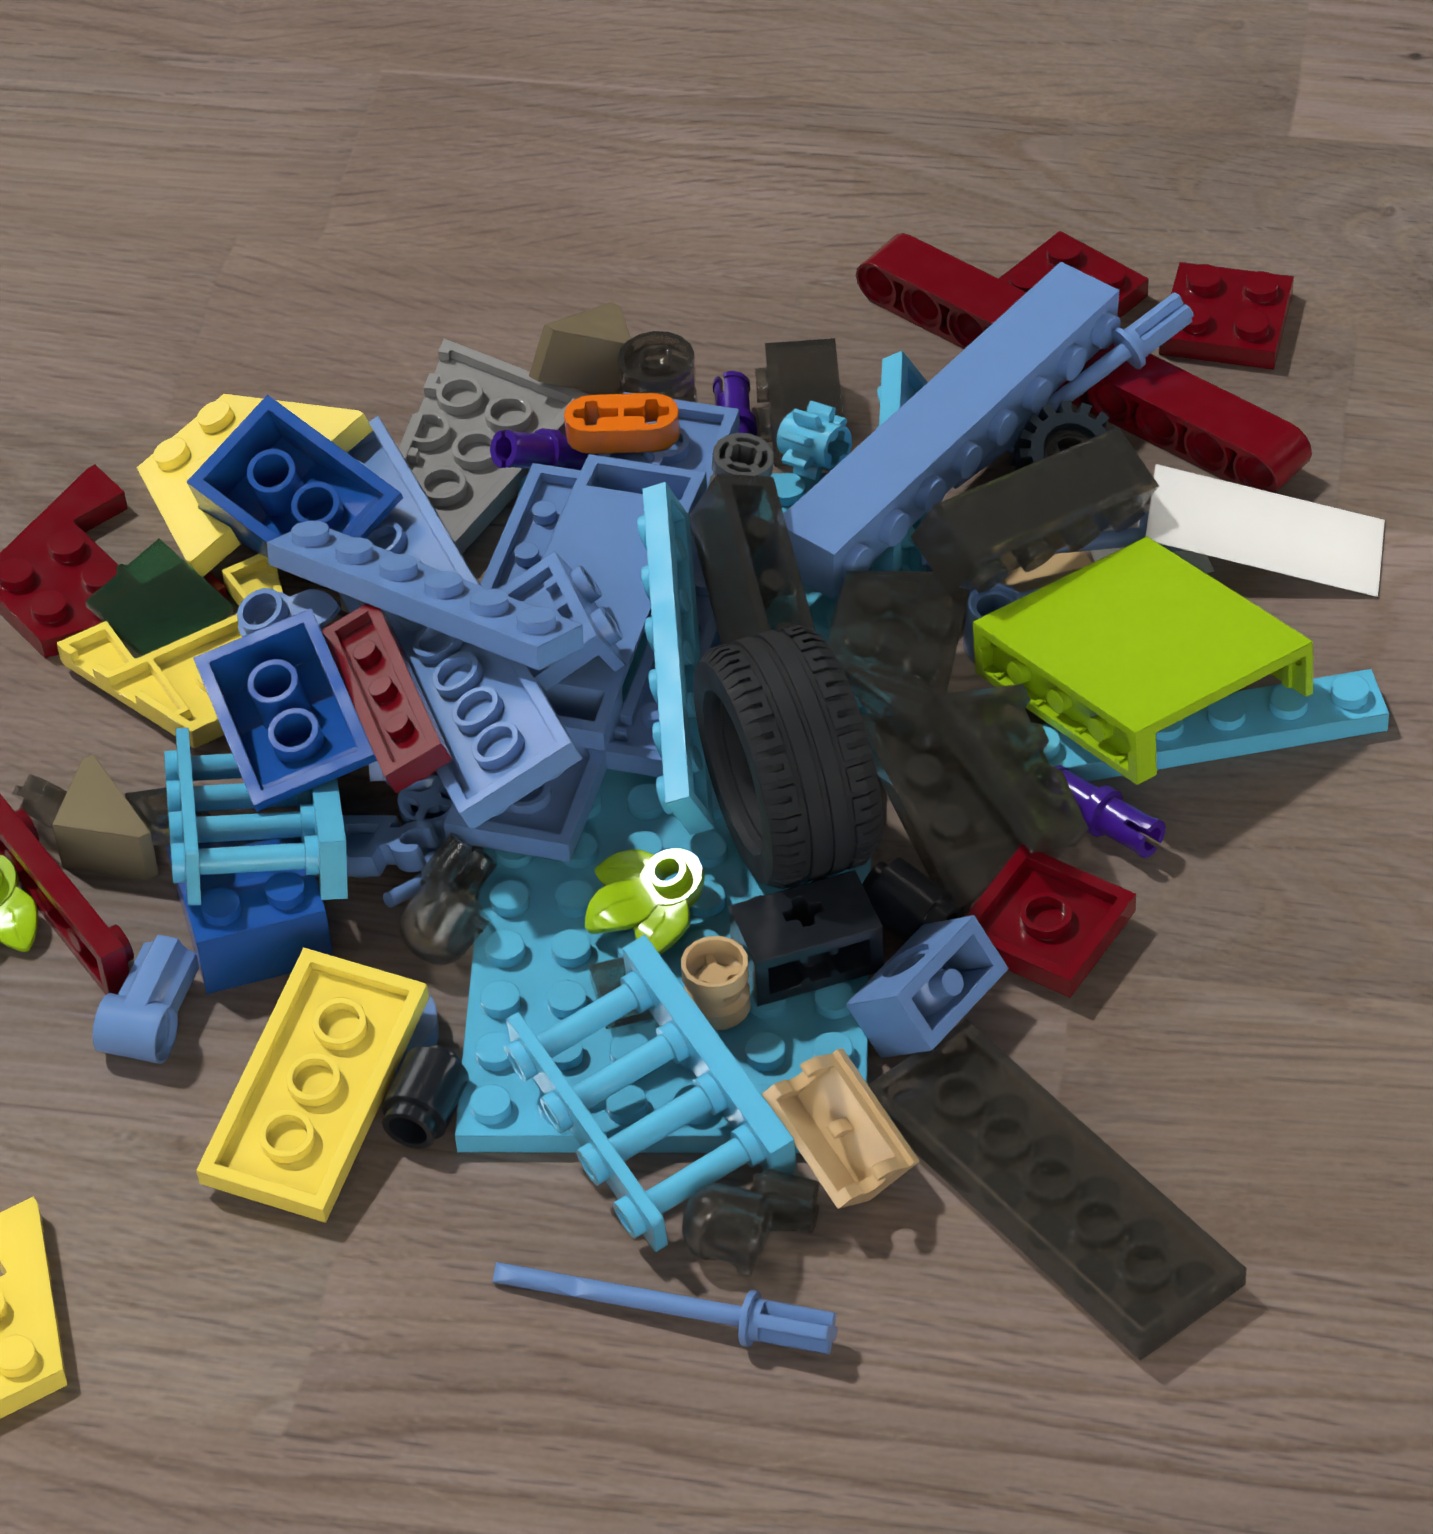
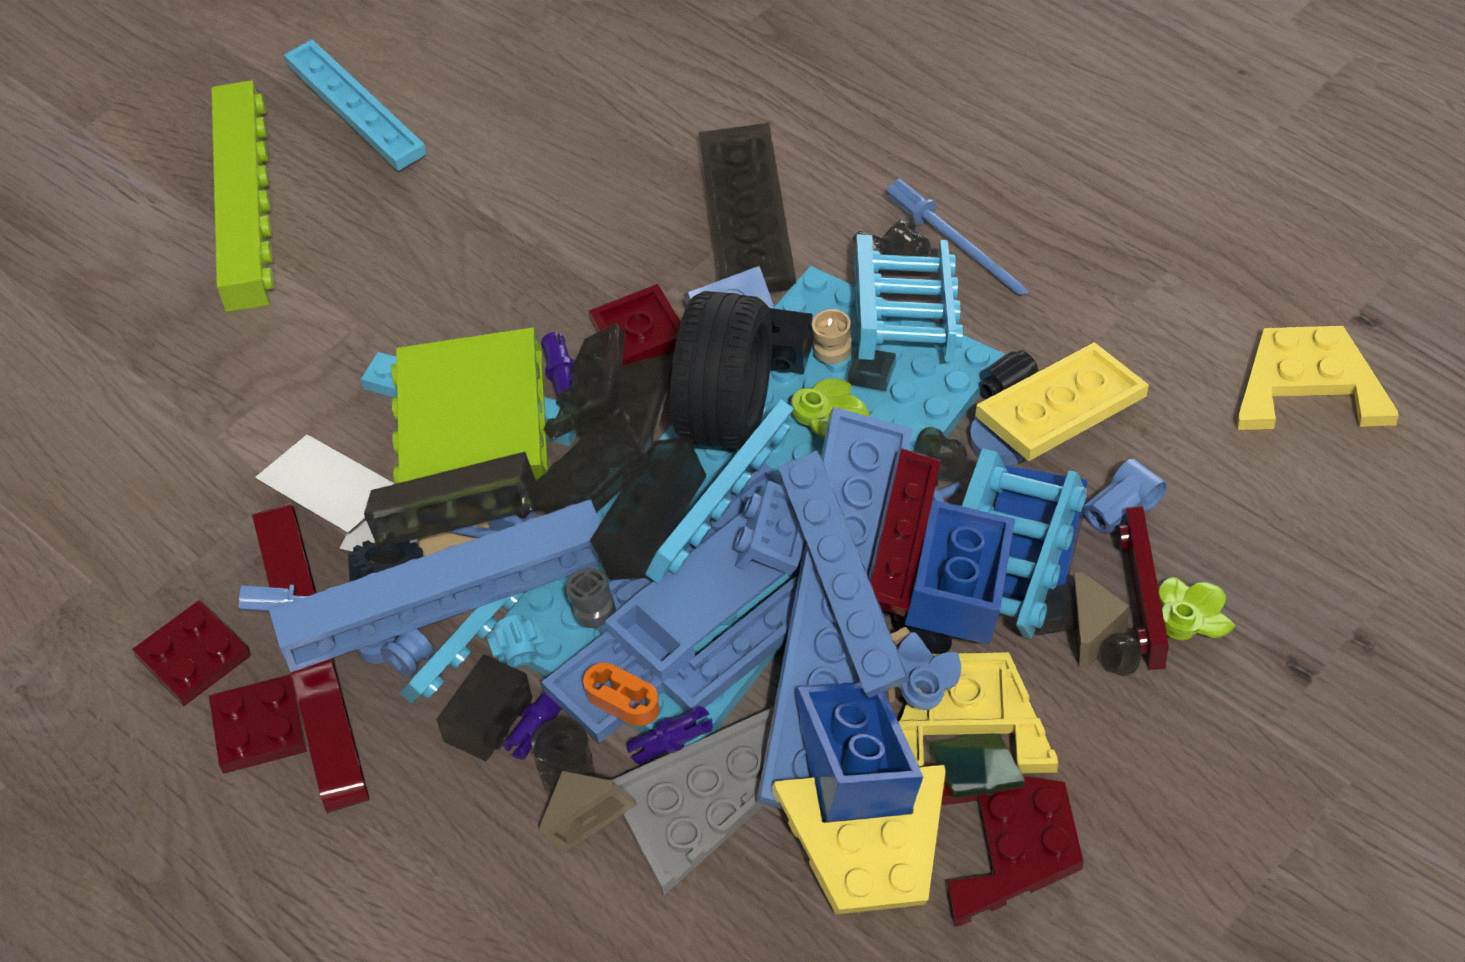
camera: 145 degrees left, 5 degrees up
tan hinge [762,1048,920,1209] -> none

